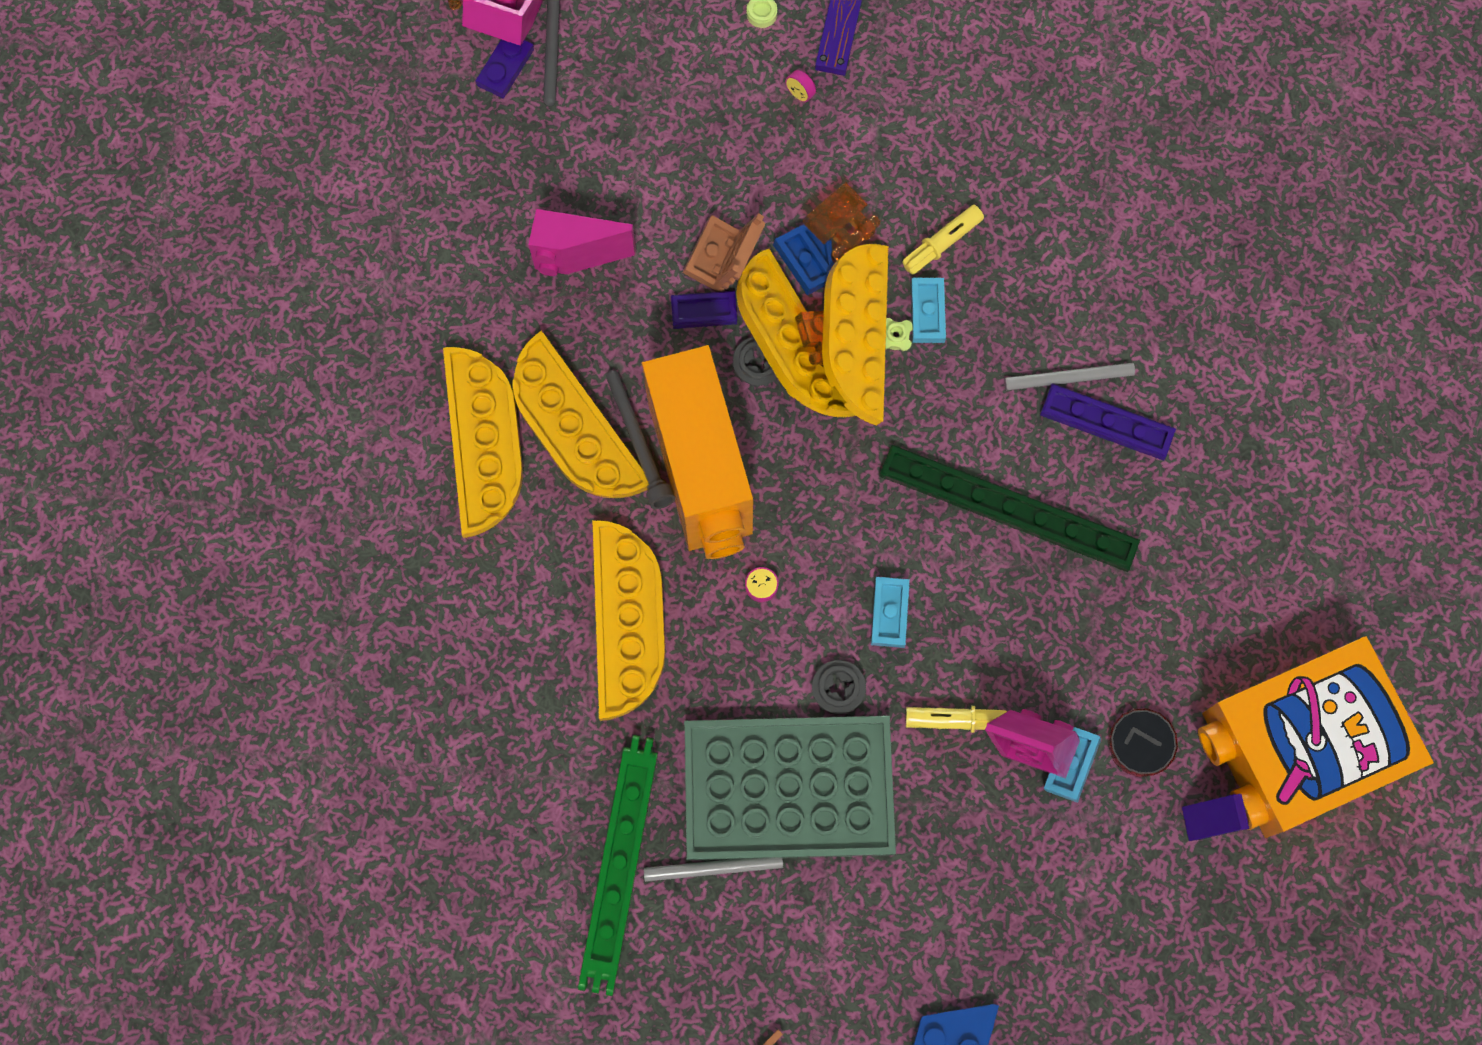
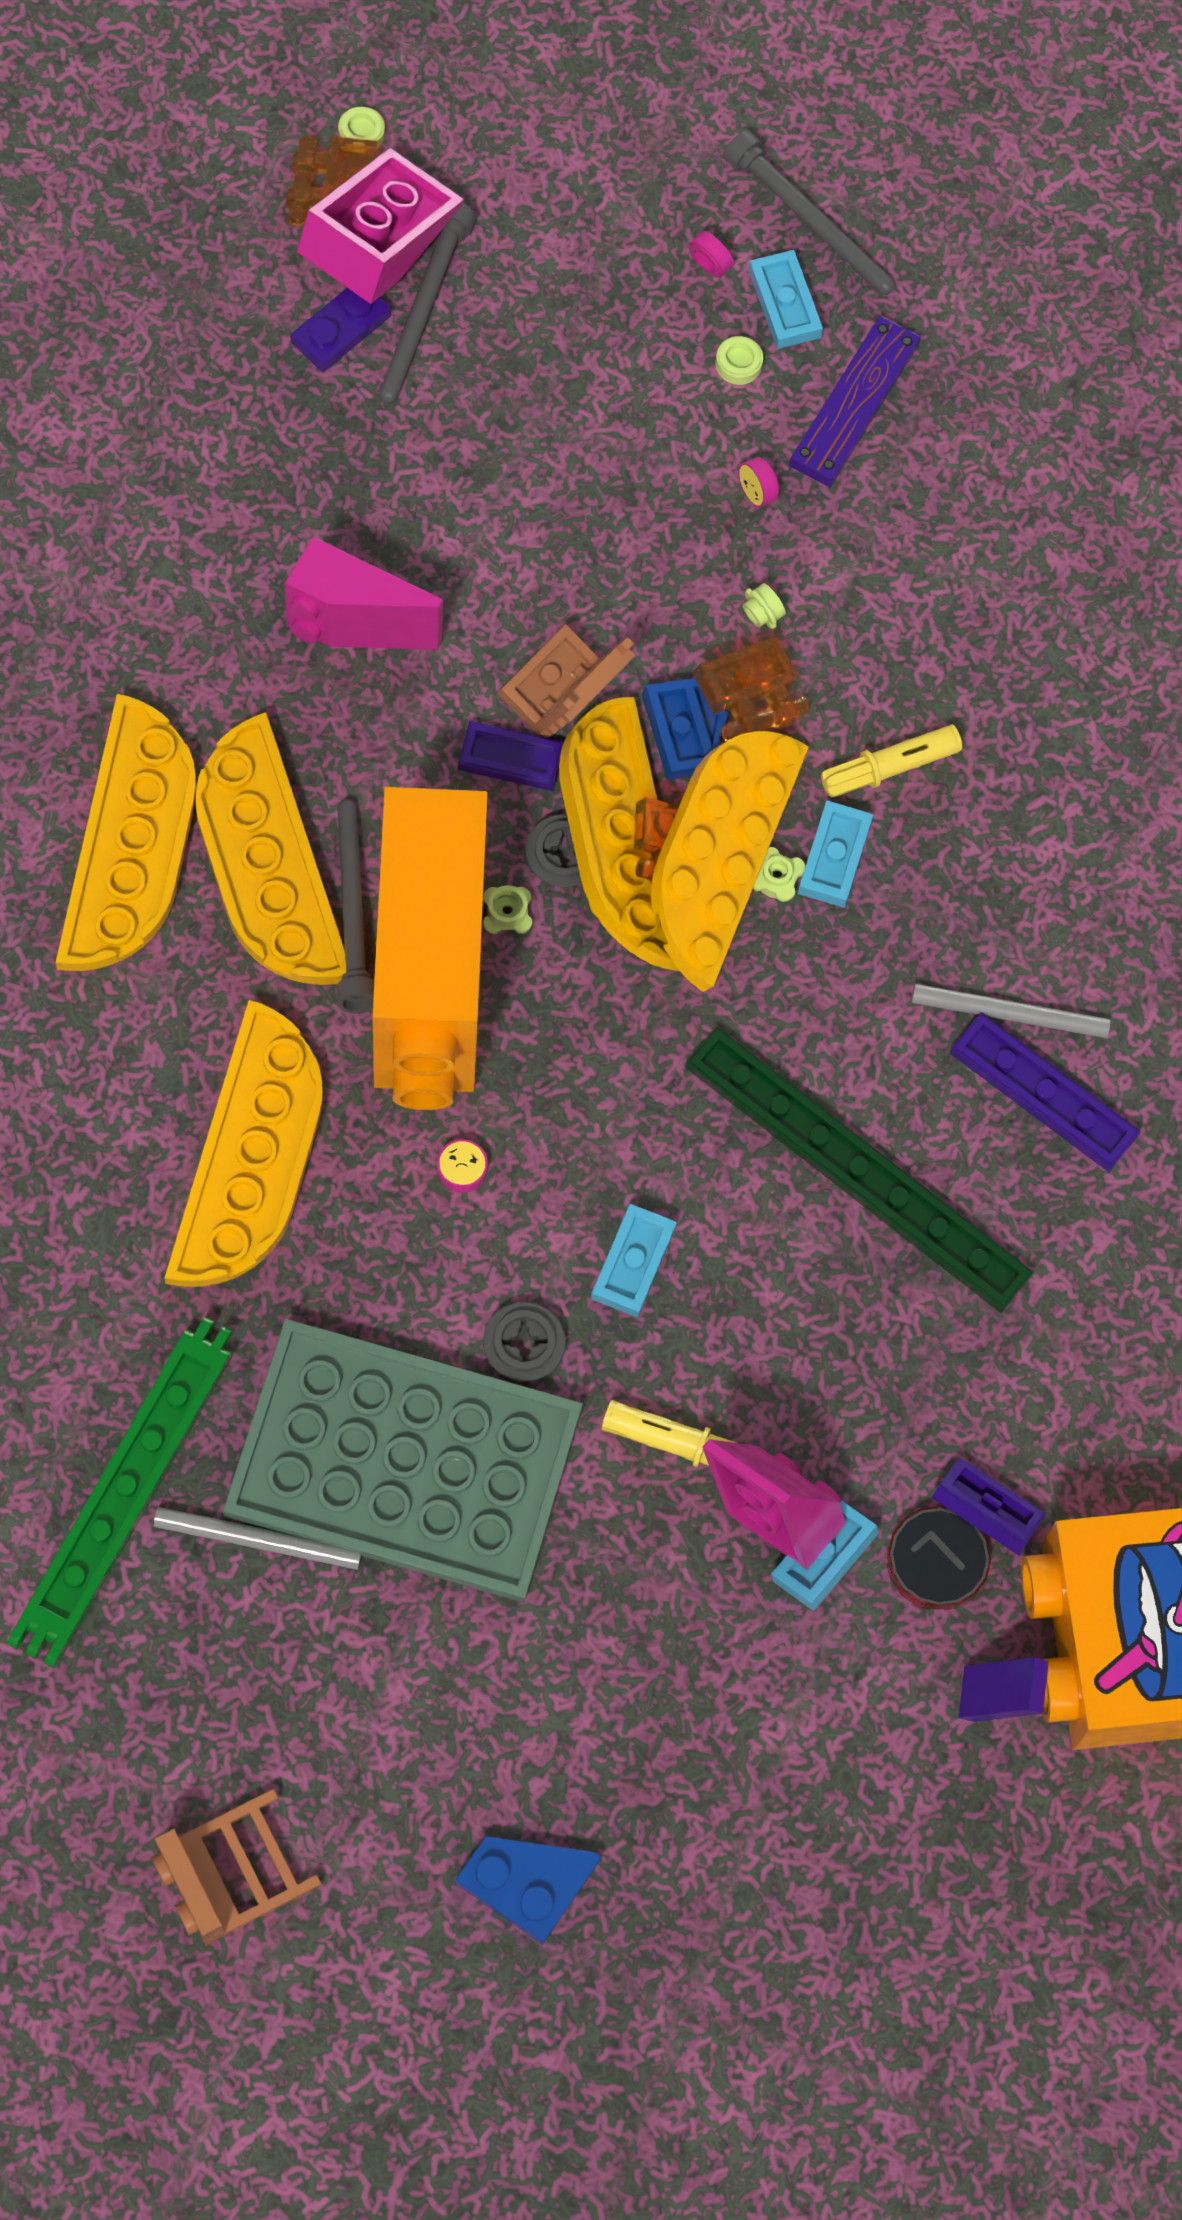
camera: 10 degrees right, 5 degrees down
none -> yellowish green plate [483,885,532,934]
none -> yellowish green plate [742,583,786,629]
none -> dark purple tile [932,1457,1046,1555]

